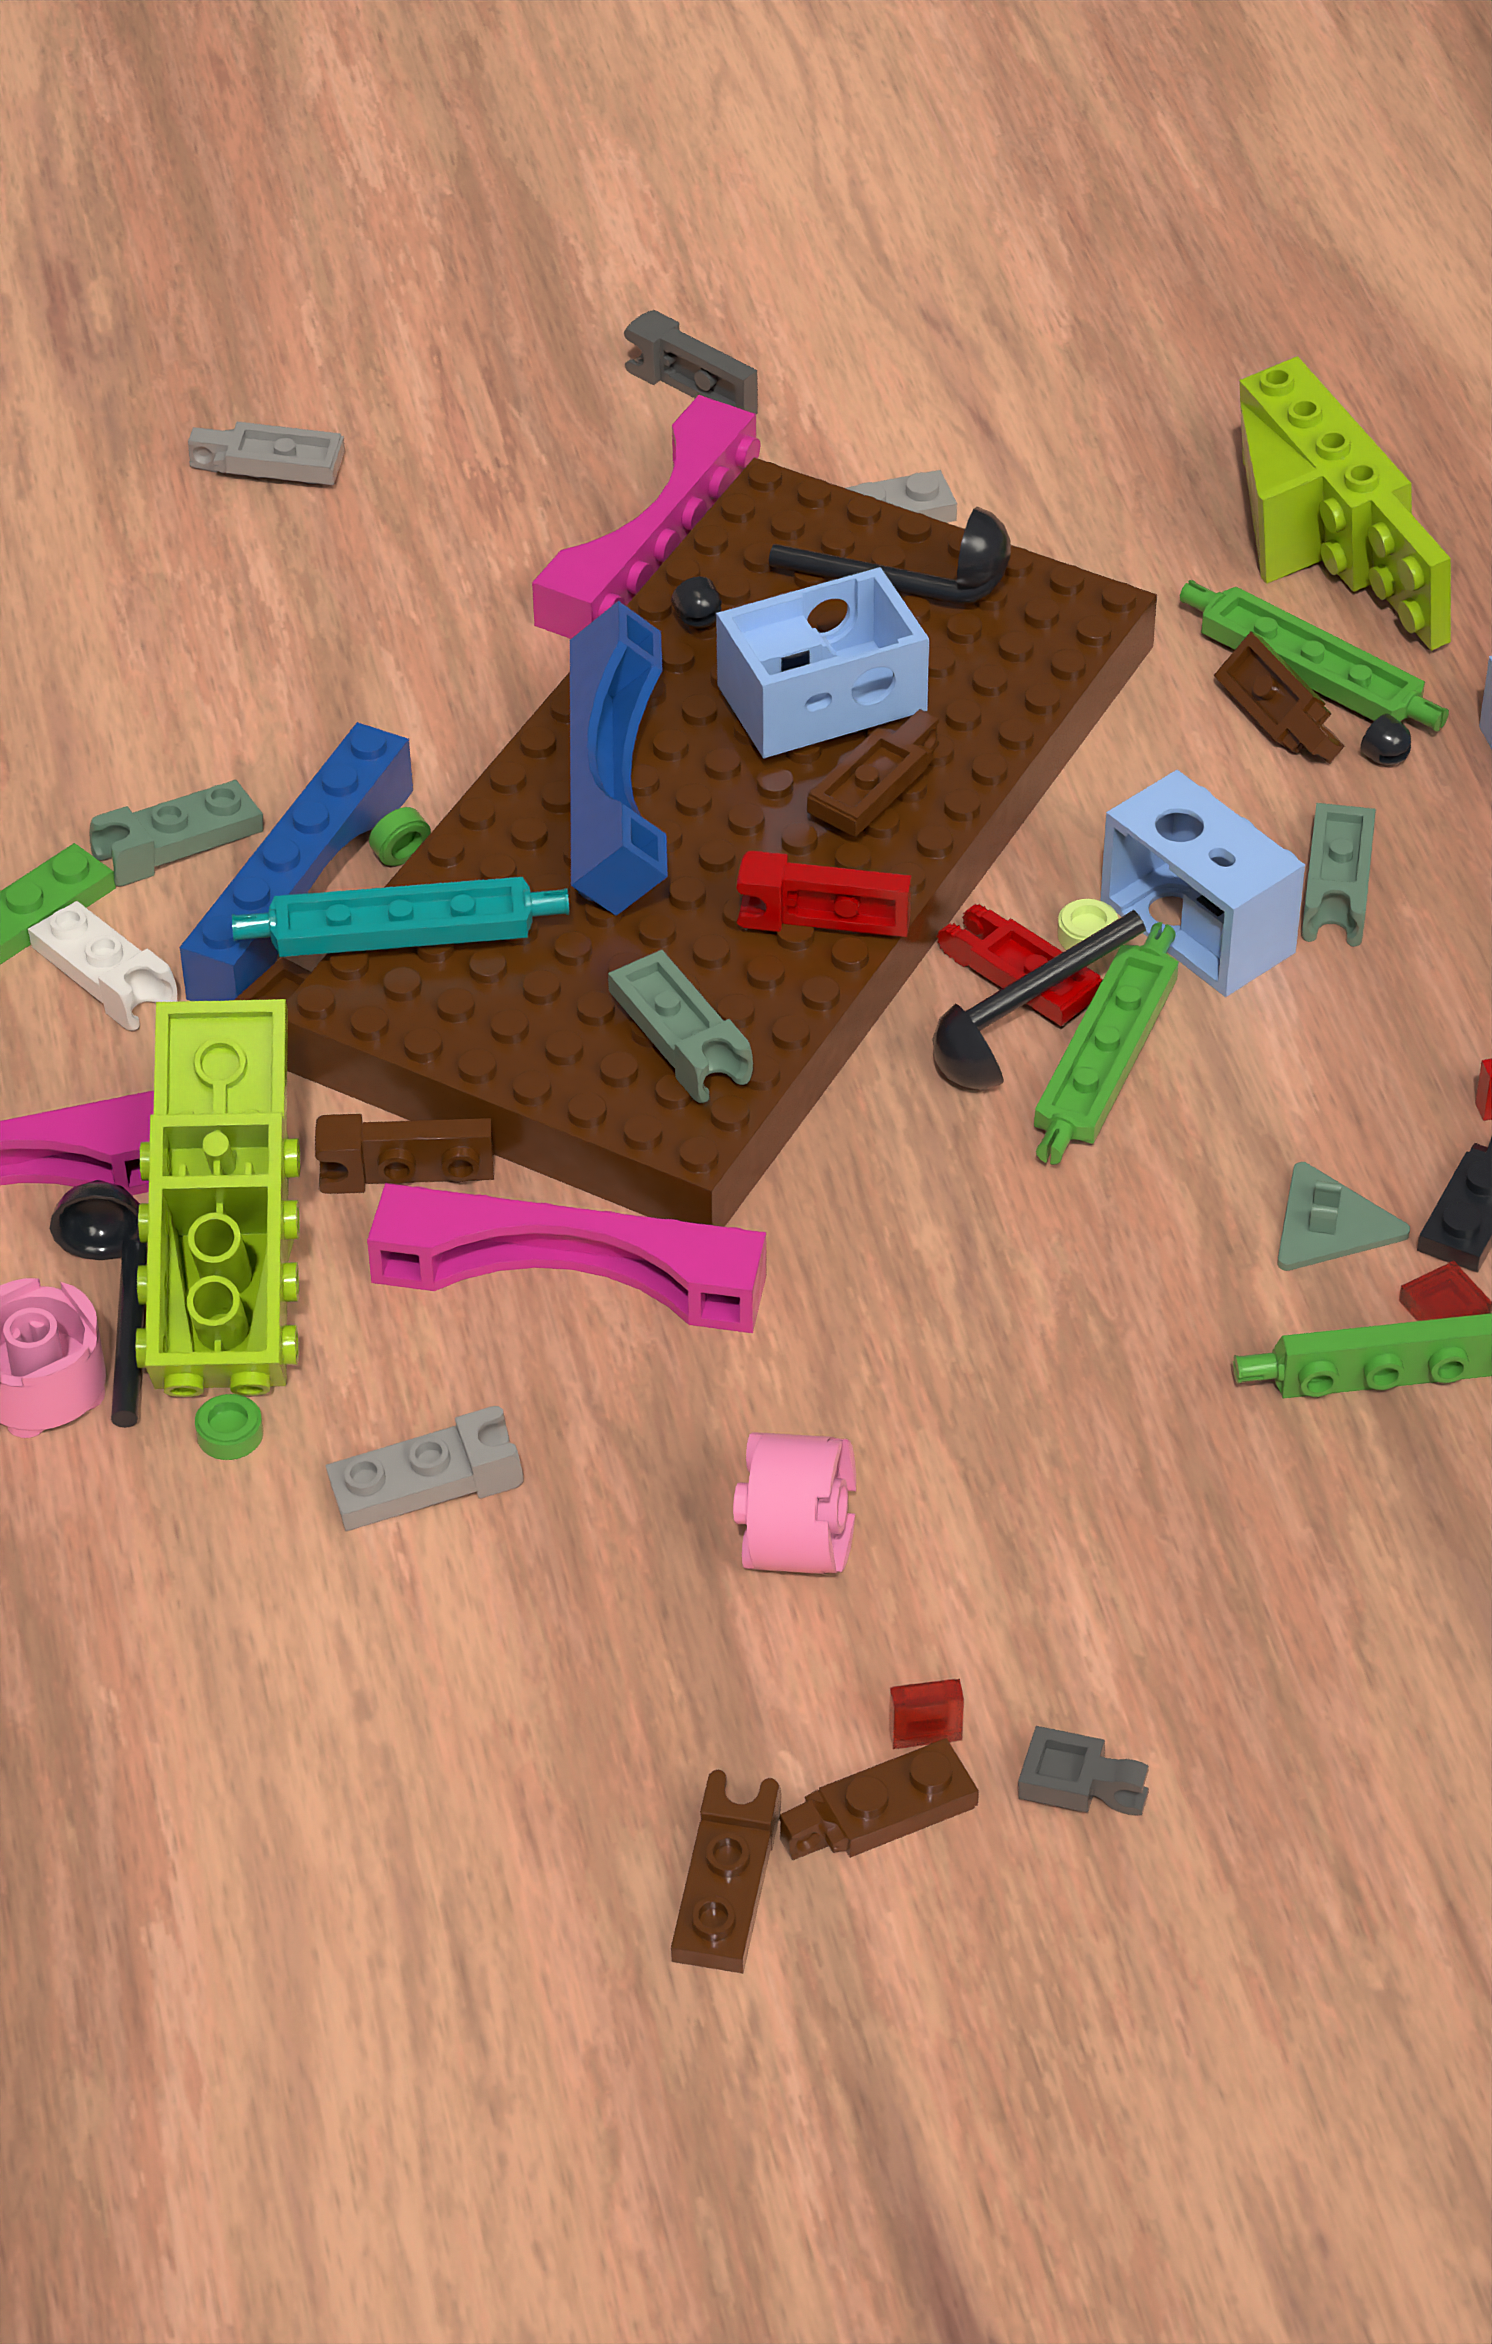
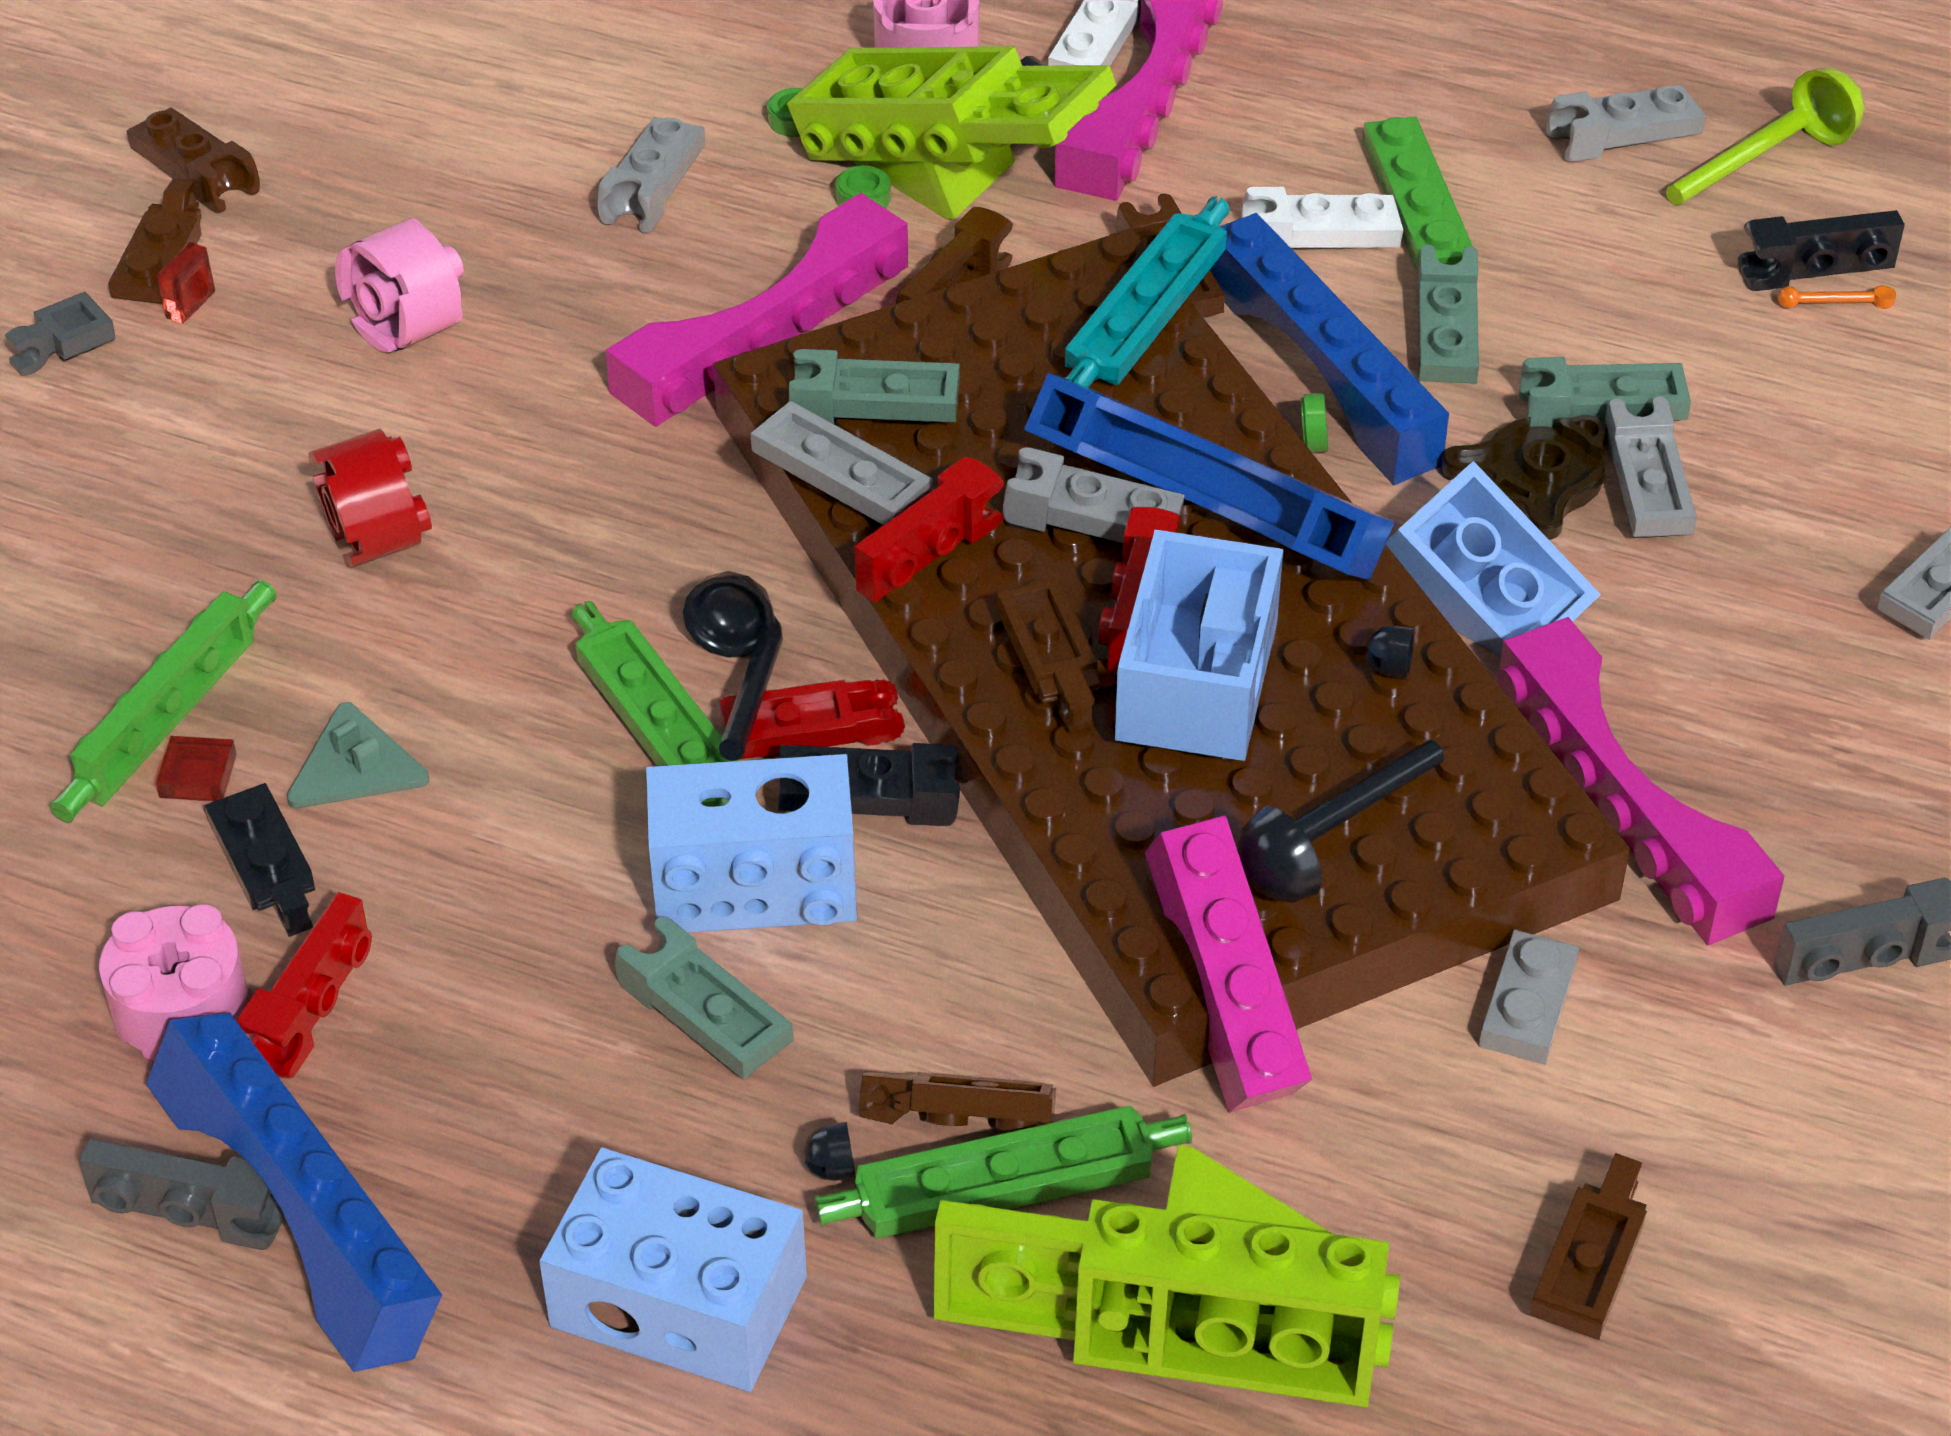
camera: 125 degrees right, 0 degrees up
none -> red brick [309,428,432,567]
none -> light grey plate [751,401,933,525]
none -> black plate [778,743,960,826]
none -> bright green tile [836,165,891,208]
none -> light grey plate [1002,447,1185,543]
none -> red plate [1098,507,1180,674]
none -> dark pink arch [1145,815,1313,1113]
none -> light blue slope [1386,461,1601,657]
none -> dark brown tile [1441,415,1608,540]
none -> sand green plate [1519,357,1691,428]
none -> reddish brown hinge [1529,1153,1647,1340]
none -> light grey plate [1604,396,1697,537]

